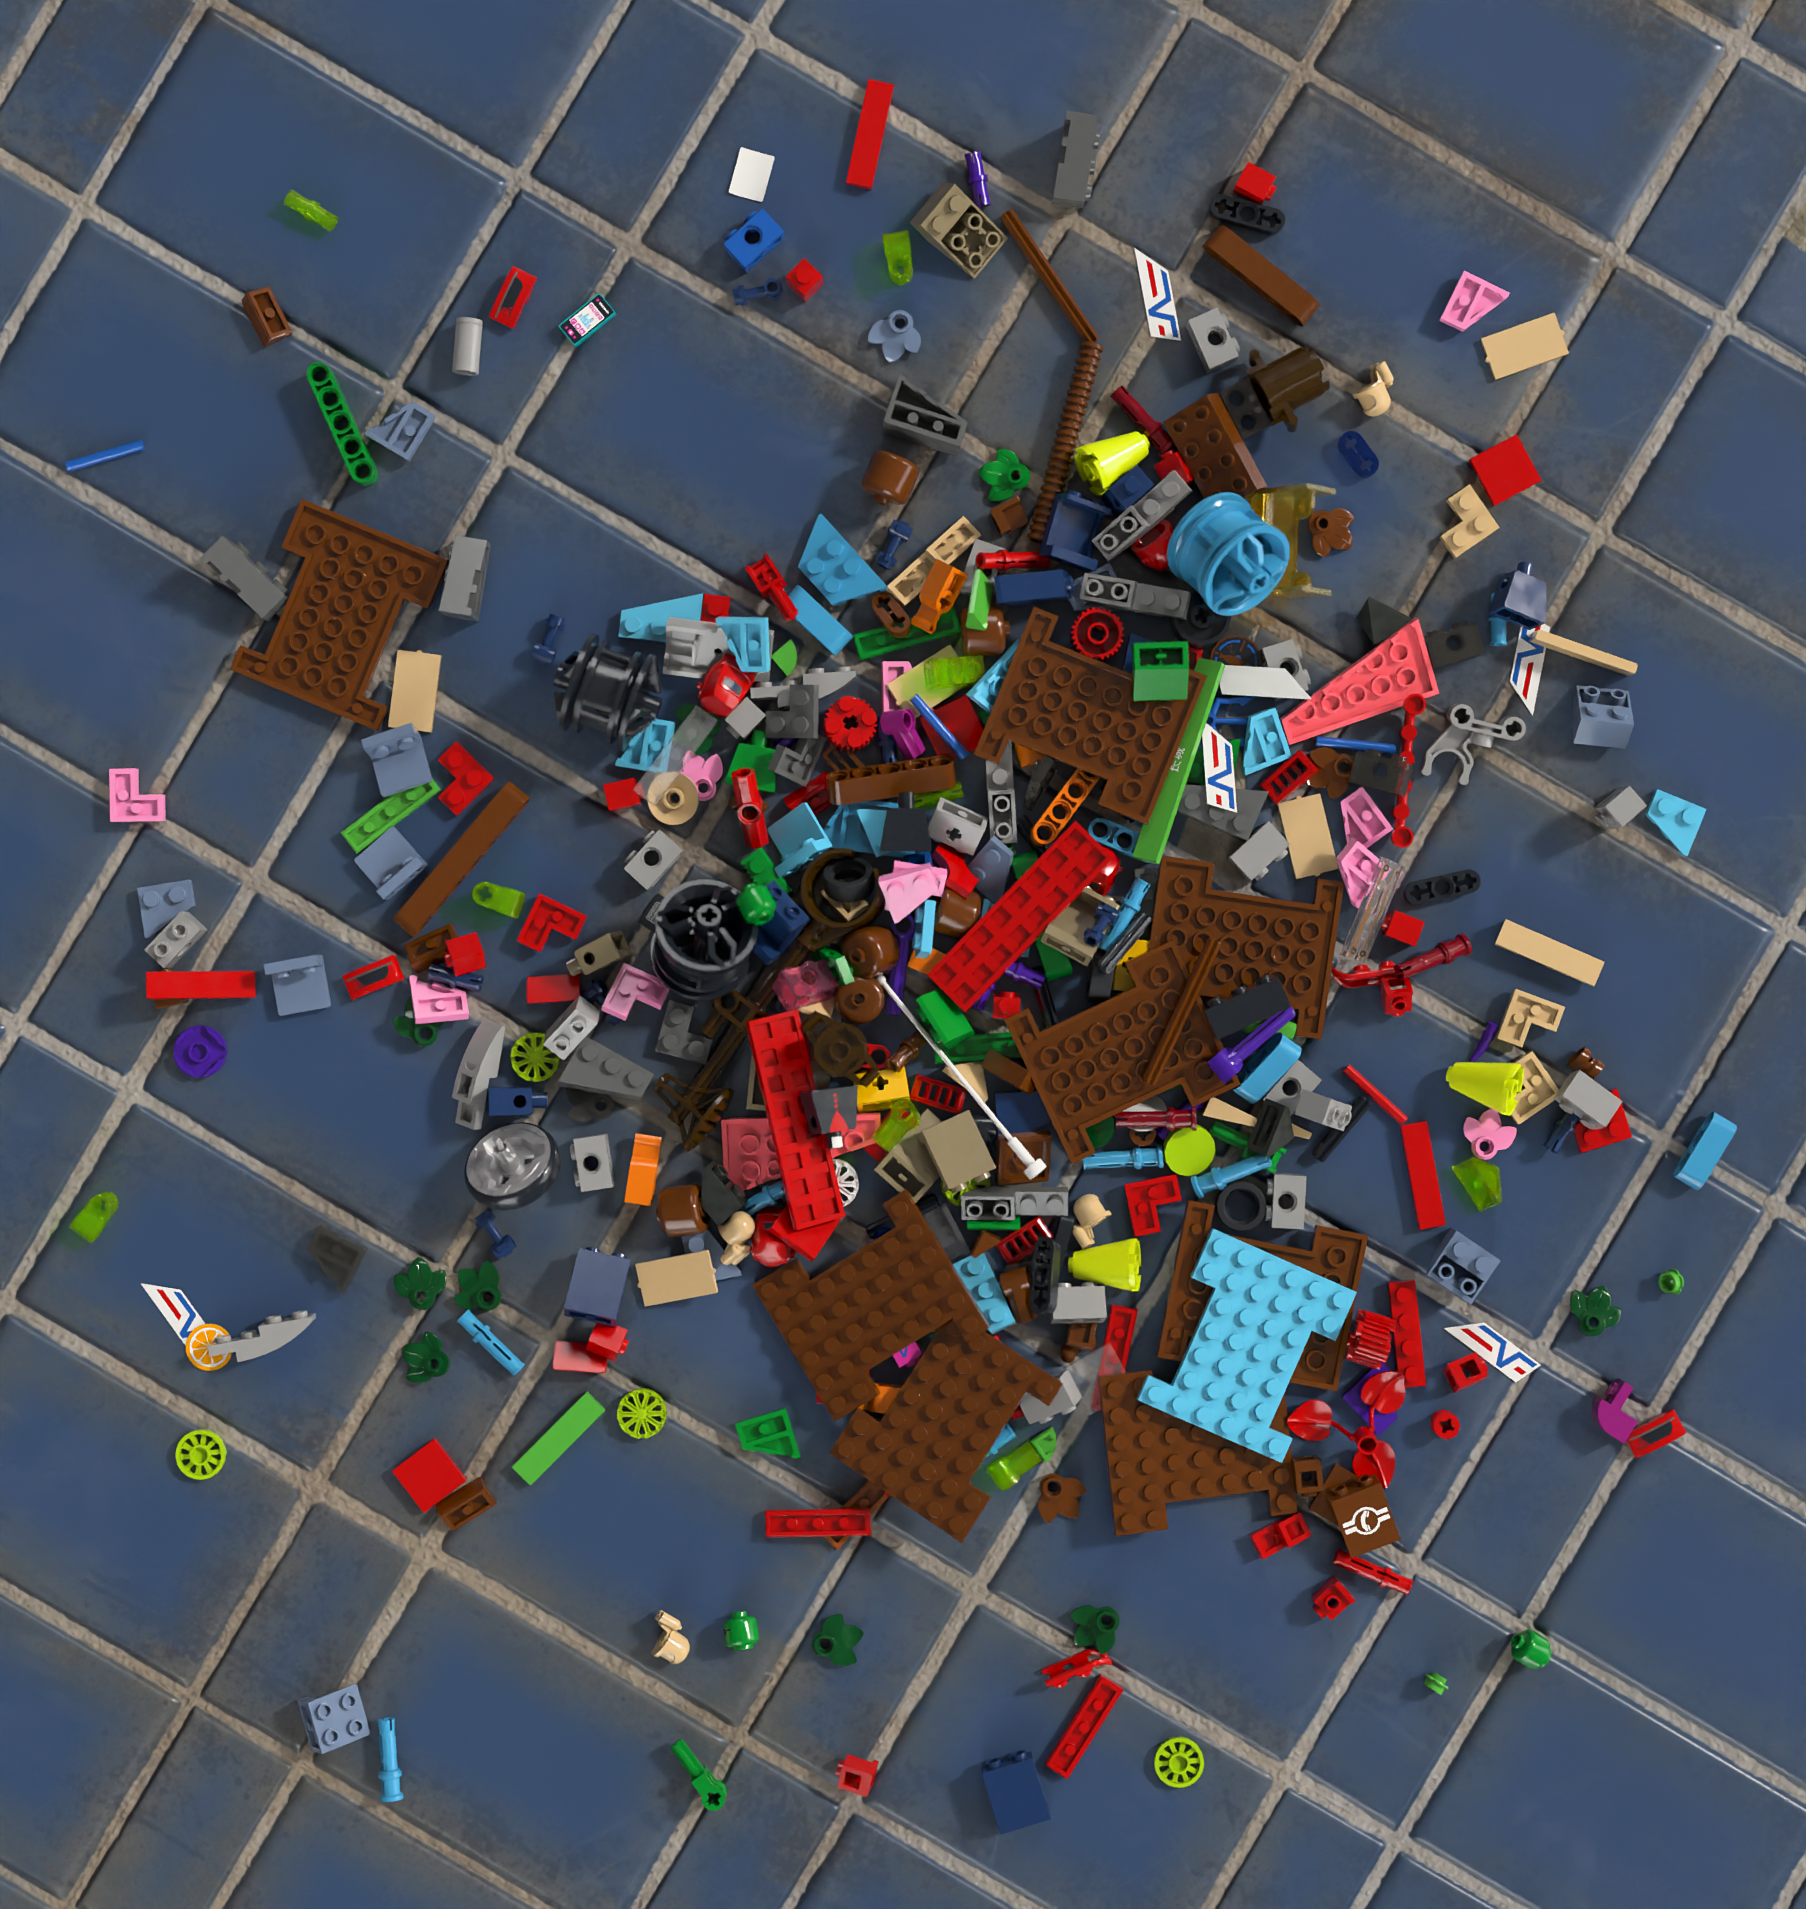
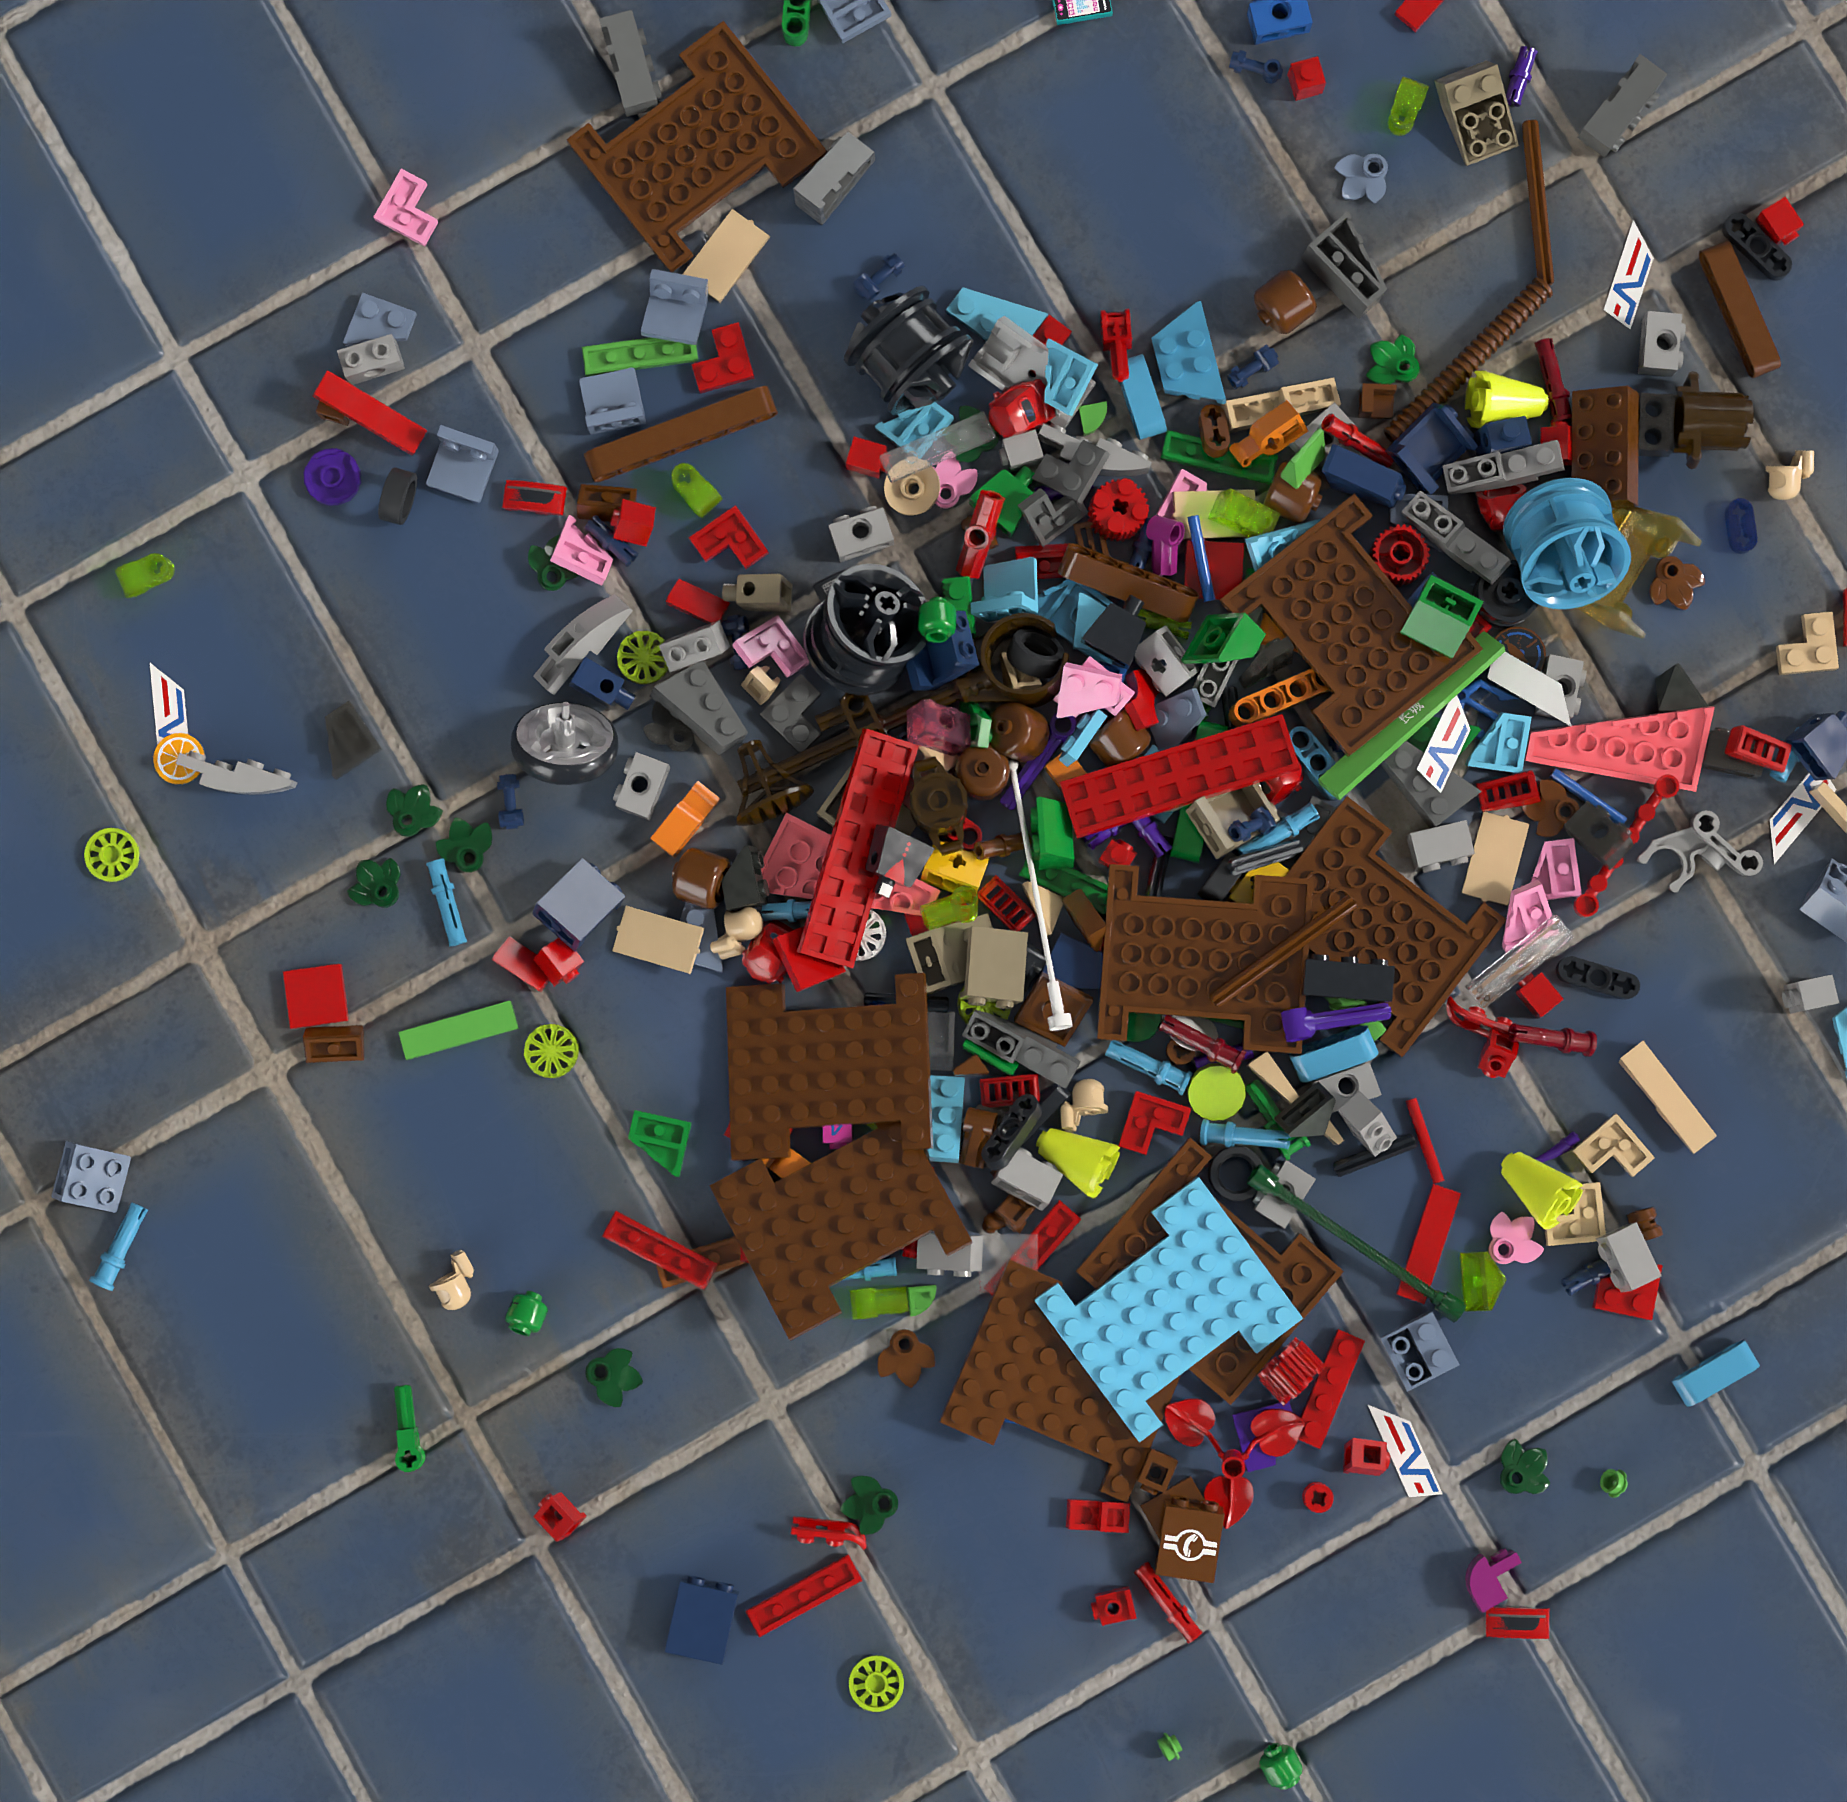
camera: 30 degrees right, 5 degrees down
none -> black tyre [378,467,417,525]
none -> tan tile [741,665,781,705]
none -> green slope [1181,612,1266,664]
none -> dark green hose [1247,1164,1467,1323]
none -> red slope [1724,725,1792,773]

